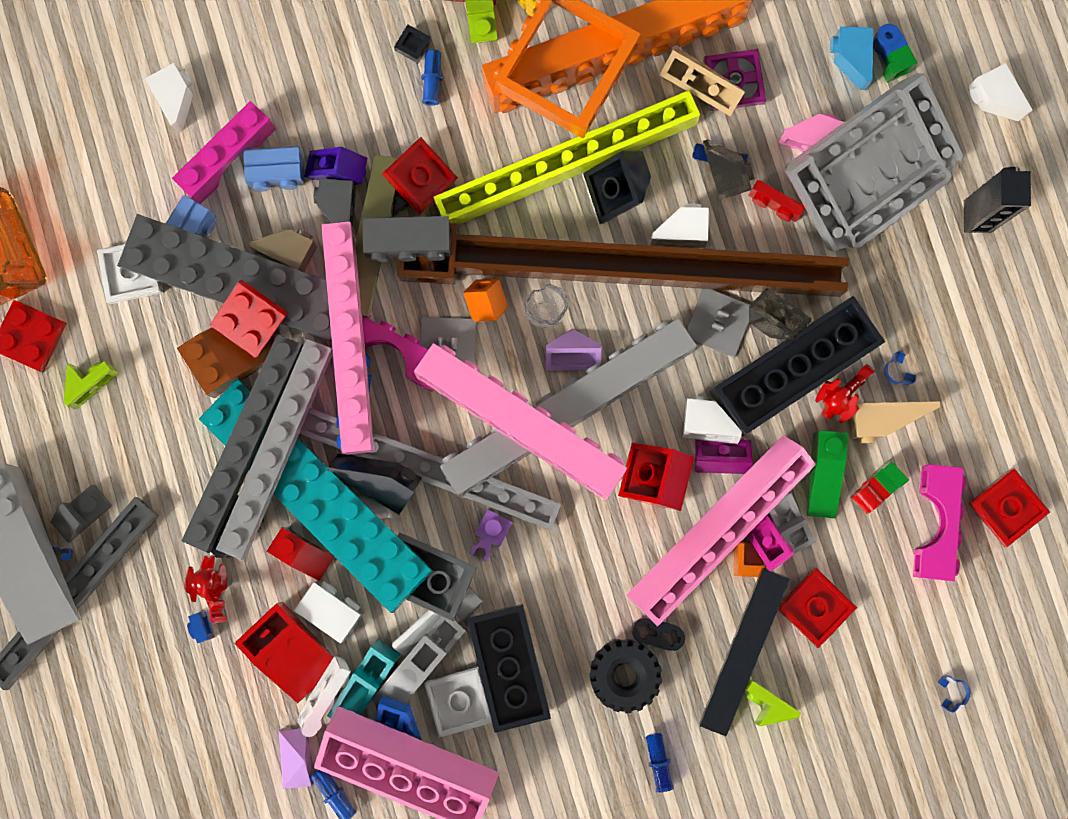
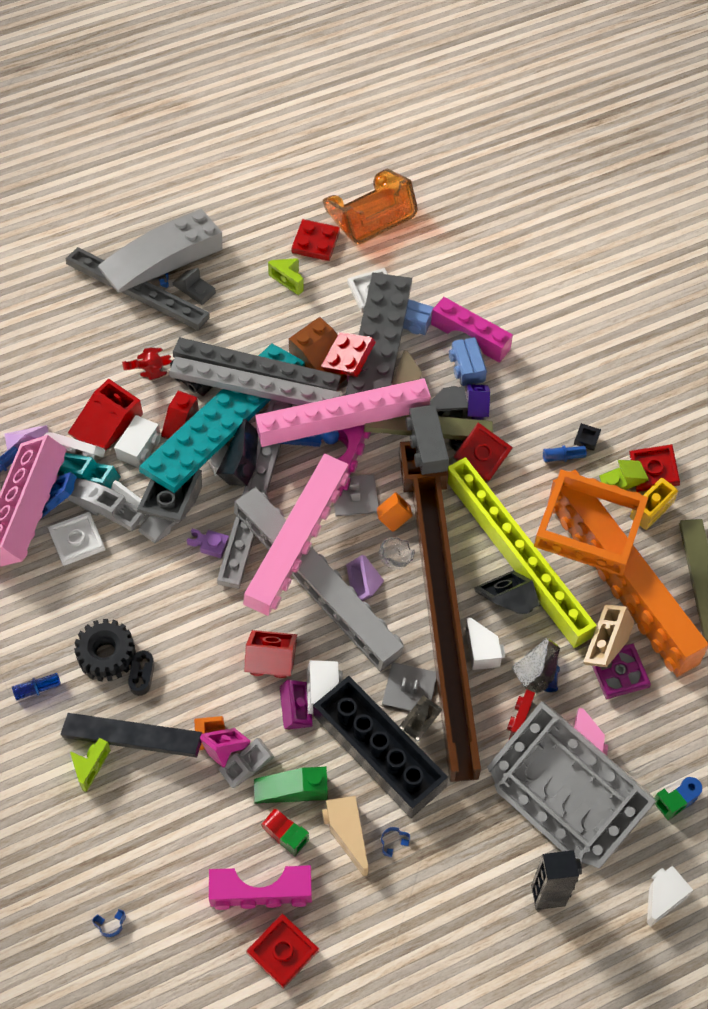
camera: 80 degrees right, 25 degrees down
white slope [145,63,193,133] -> none
blue plate [187,611,215,643] -> none
black brick [467,603,551,733] -> none
bright pink brick [626,435,816,626] -> none
red plate [778,567,857,649] -> none
red piece [815,364,875,424] -> none
dark azure slope [830,26,873,90] -> none

